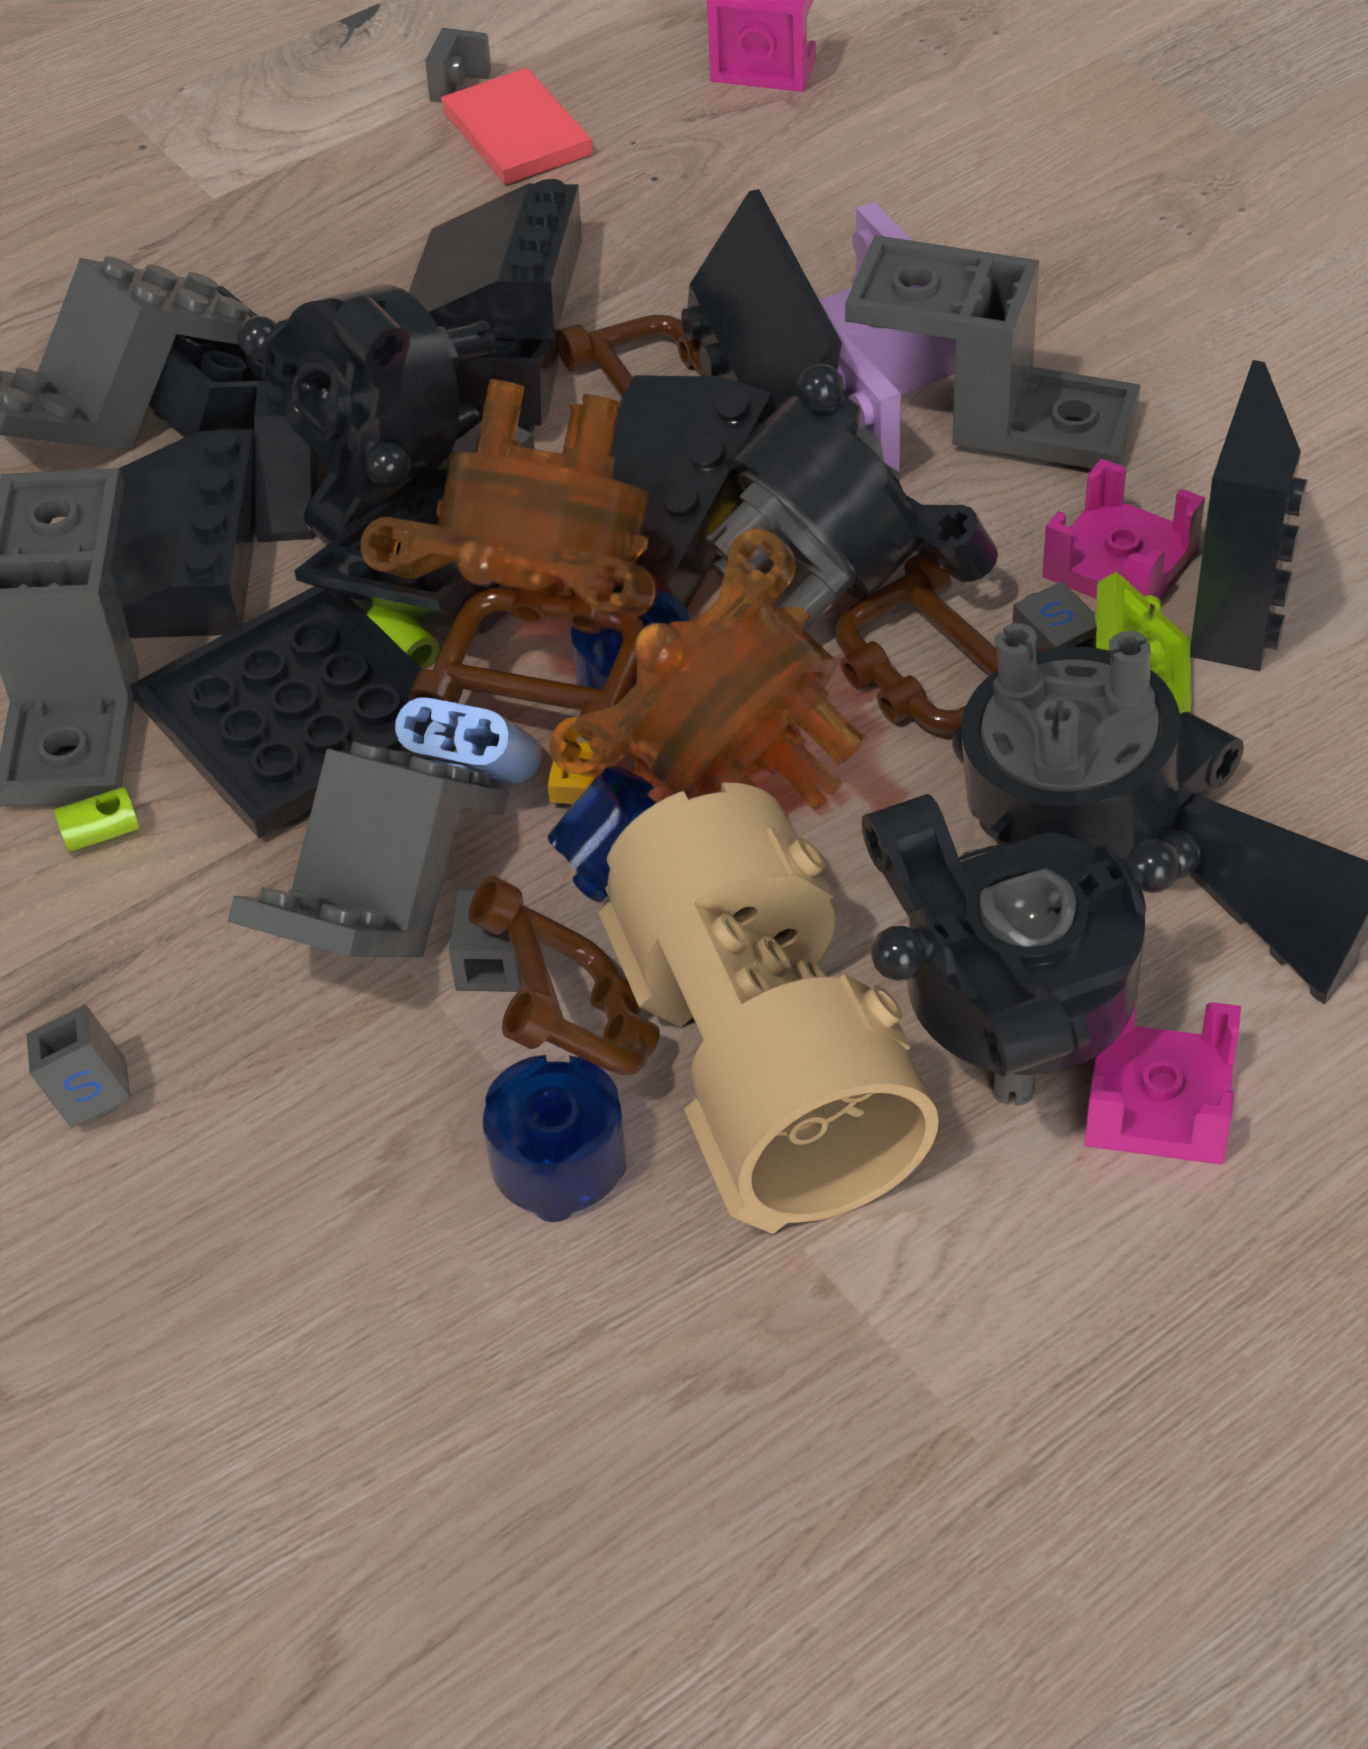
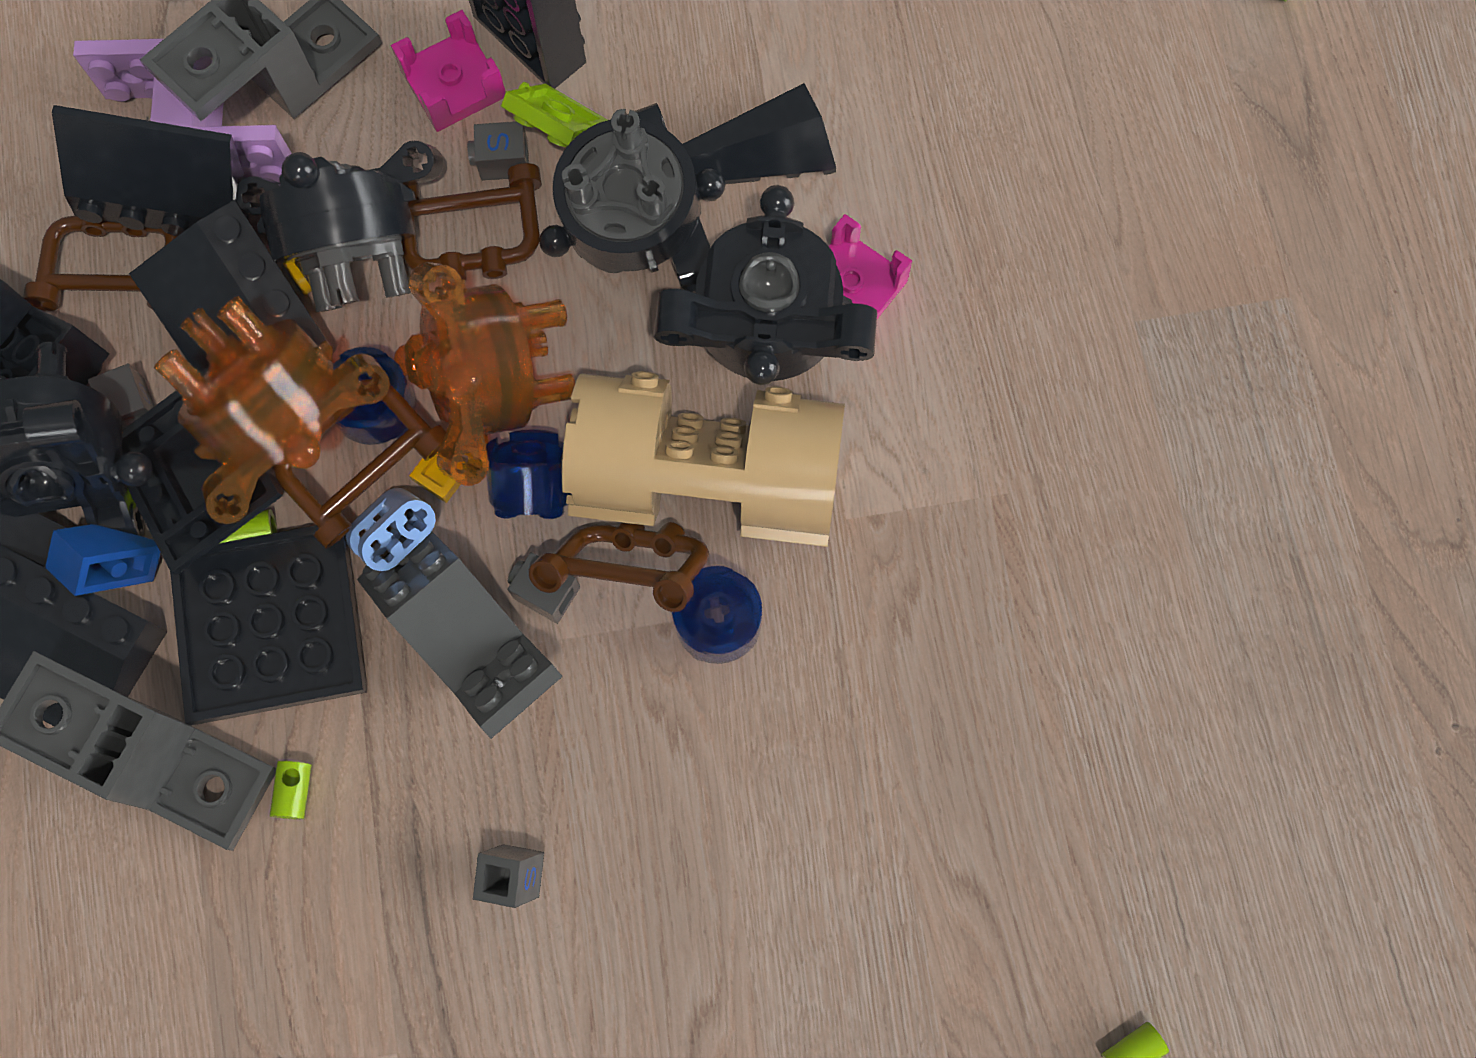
camera: 65 degrees left, 25 degrees up
none -> blue slope [45,524,161,596]

